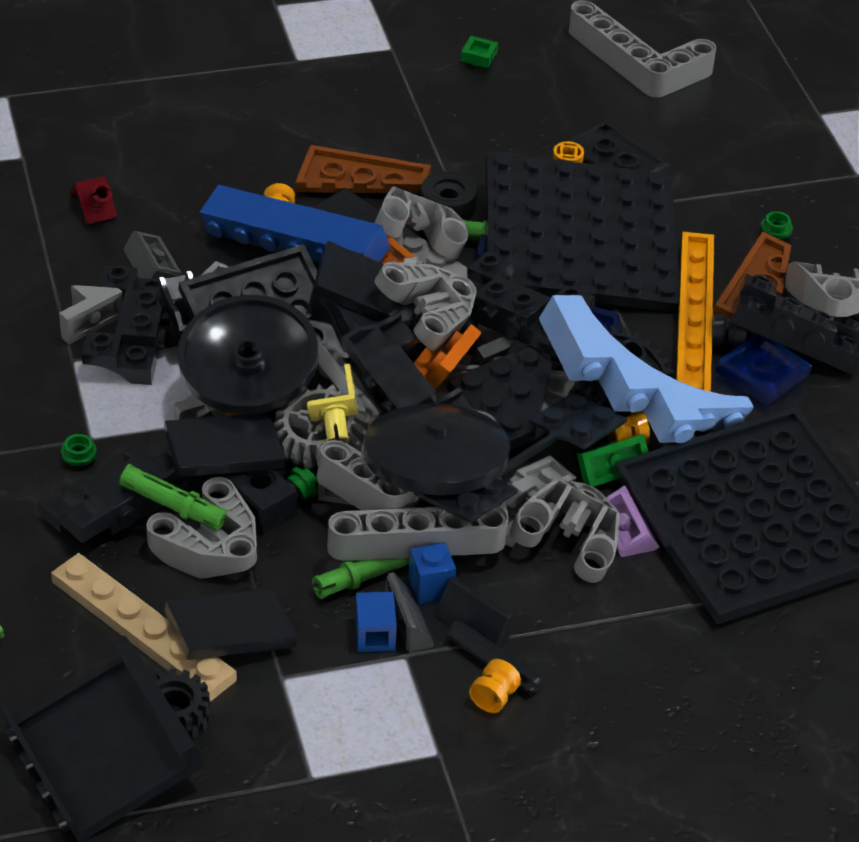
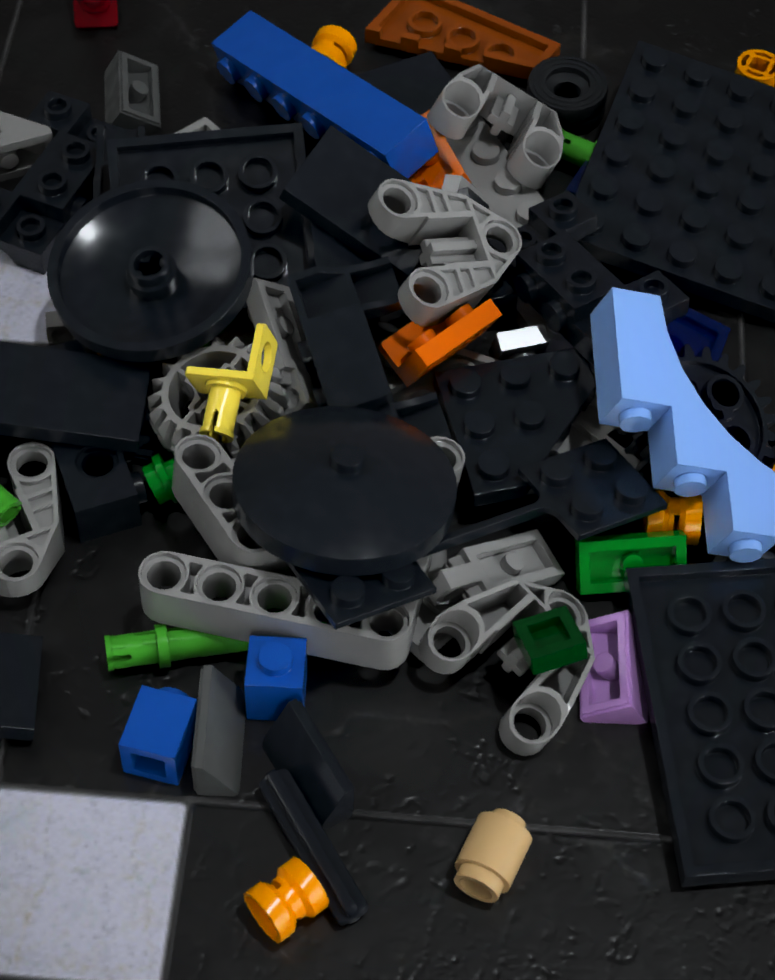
camera: 20 degrees right, 10 degrees up
none -> tan brick [454,808,532,903]
none -> dark green plate [512,605,588,676]

